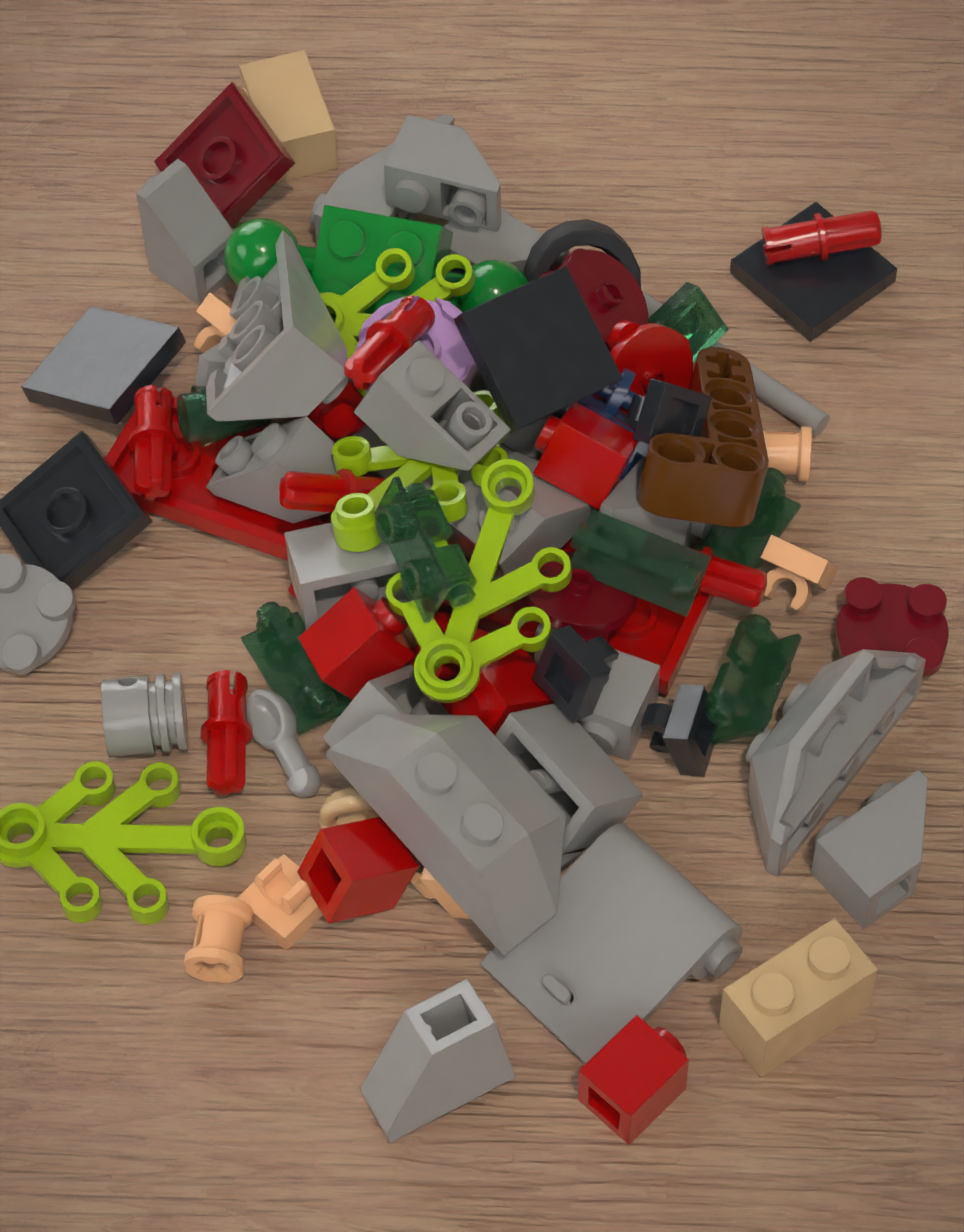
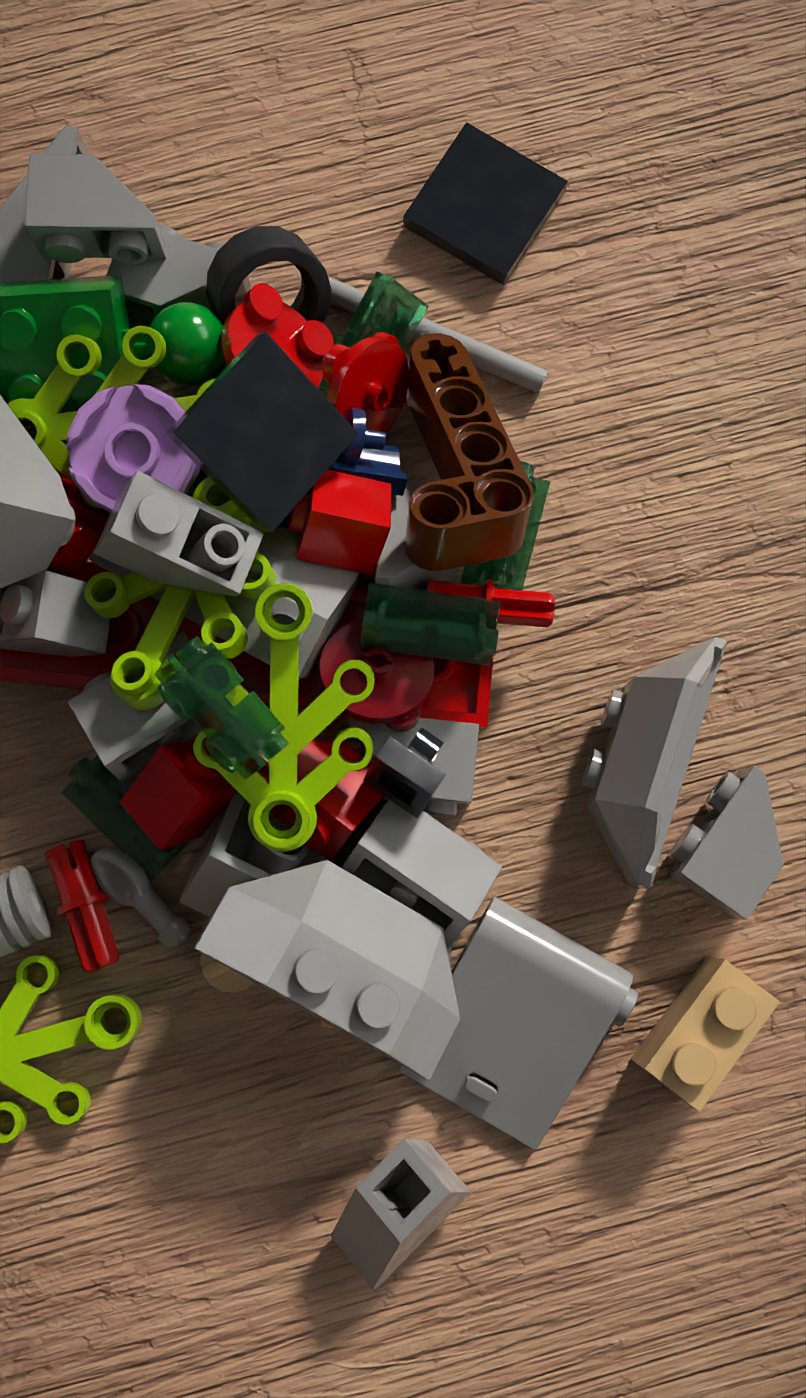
camera: 20 degrees left, 25 degrees up
light nougat bush [183,895,253,983] -> none
light nougat tile [237,854,323,951] -> none
red axle [278,468,407,512] -> none
red brick [297,817,419,924] -> none
red axle [344,295,435,390] -> none
dark red piece [560,248,648,352] -> none
red brick [578,1015,689,1145] -> none
black tile [627,378,712,444] -> none
black tile [641,684,721,777] -> none
clear green hinge [705,614,802,745] -> none
light nougat tile [760,535,838,612] -> none
red axle [761,210,882,265] -> none
light nougat bush [763,426,812,482] -> none
dark red piece [835,577,949,678] -> none

